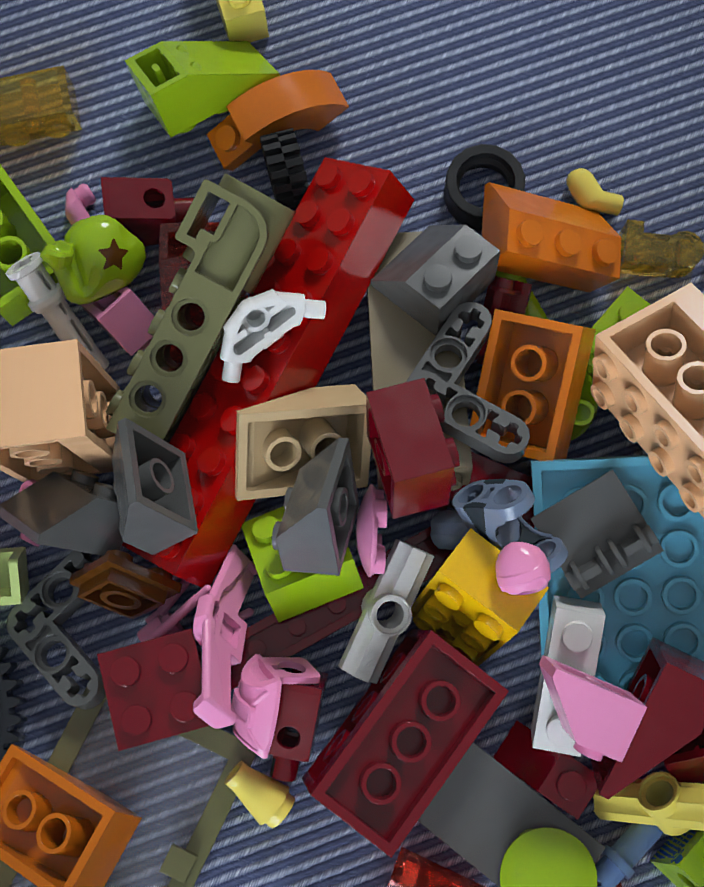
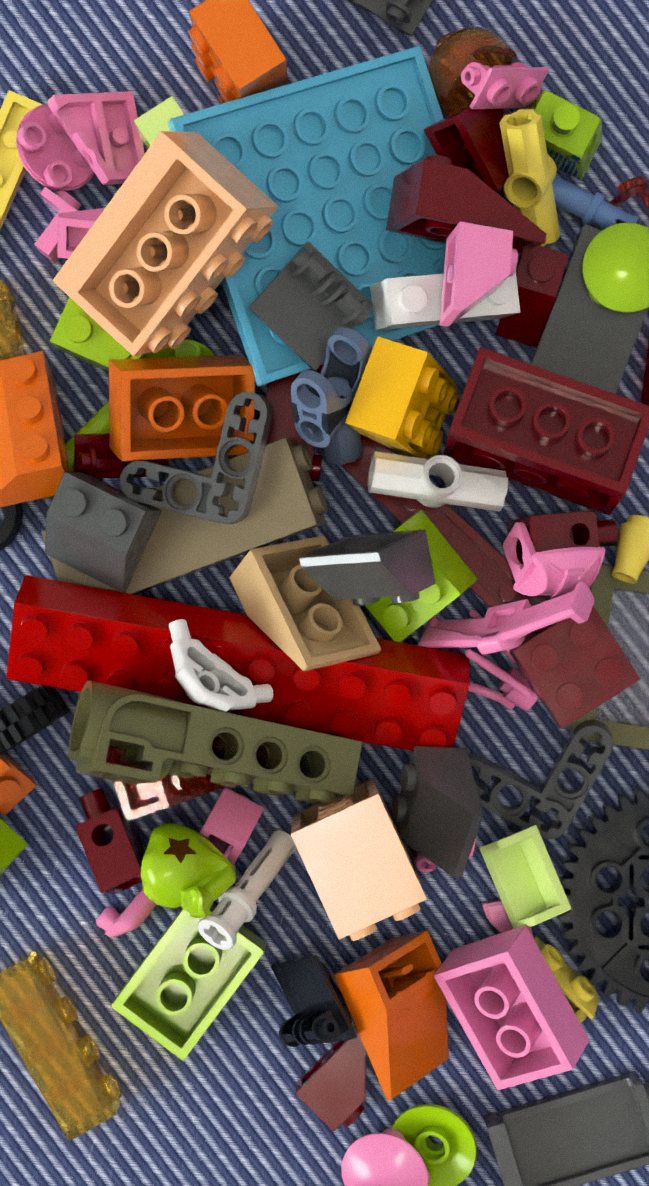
camera: 110 degrees left, 10 degrees up
reddish brown piece [69,550,182,620] -> none
dark grey slope [112,418,198,555] -> none
bright pink dish [356,484,387,578] -> none
dark red brick [366,378,460,519] -> none
bright pink piece [495,542,551,595] -> none

